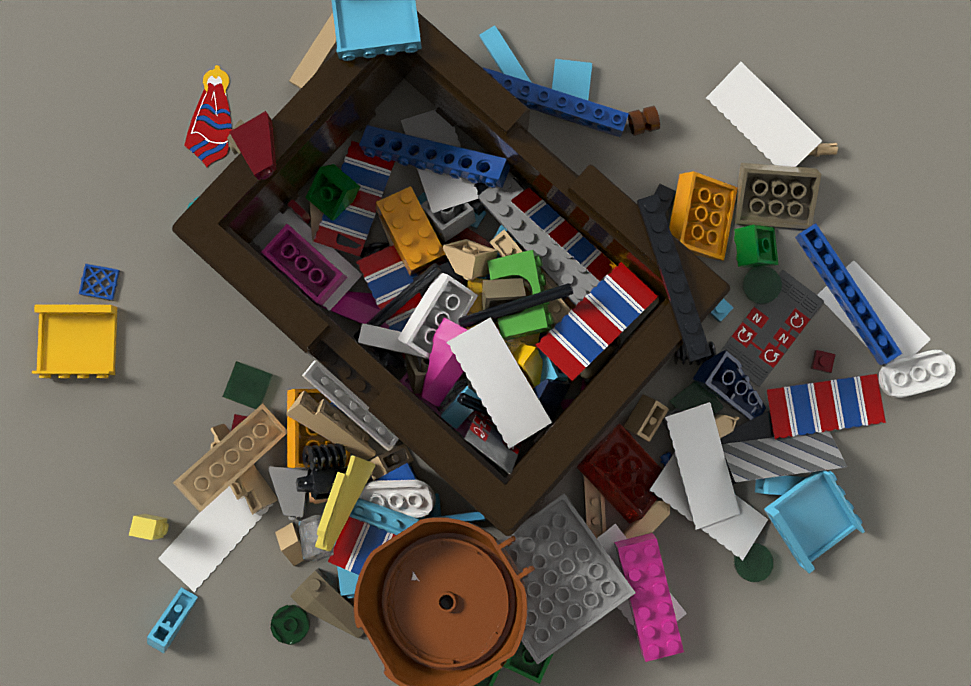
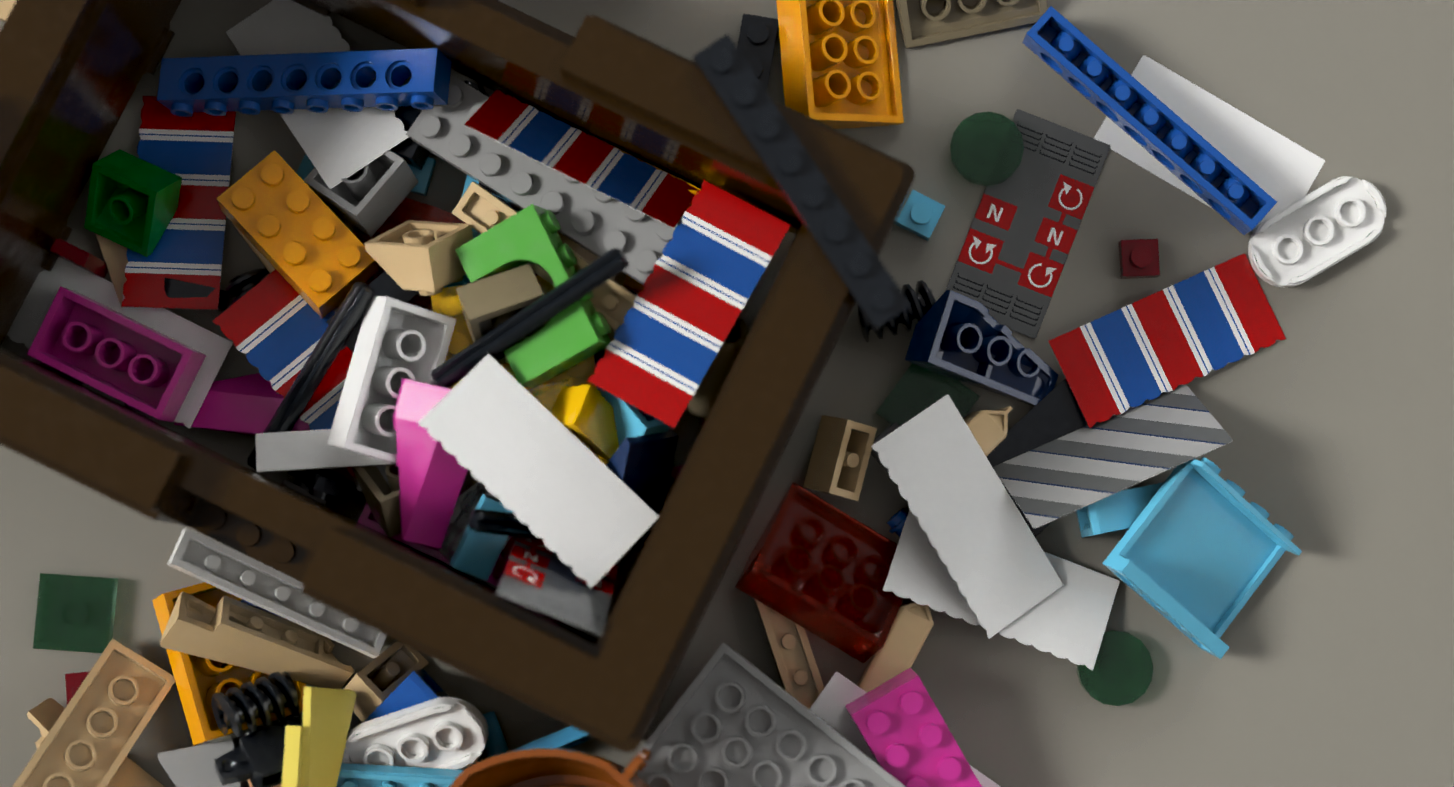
camera: 20 degrees left, 0 degrees up
green slope [734,225,779,268] -> none

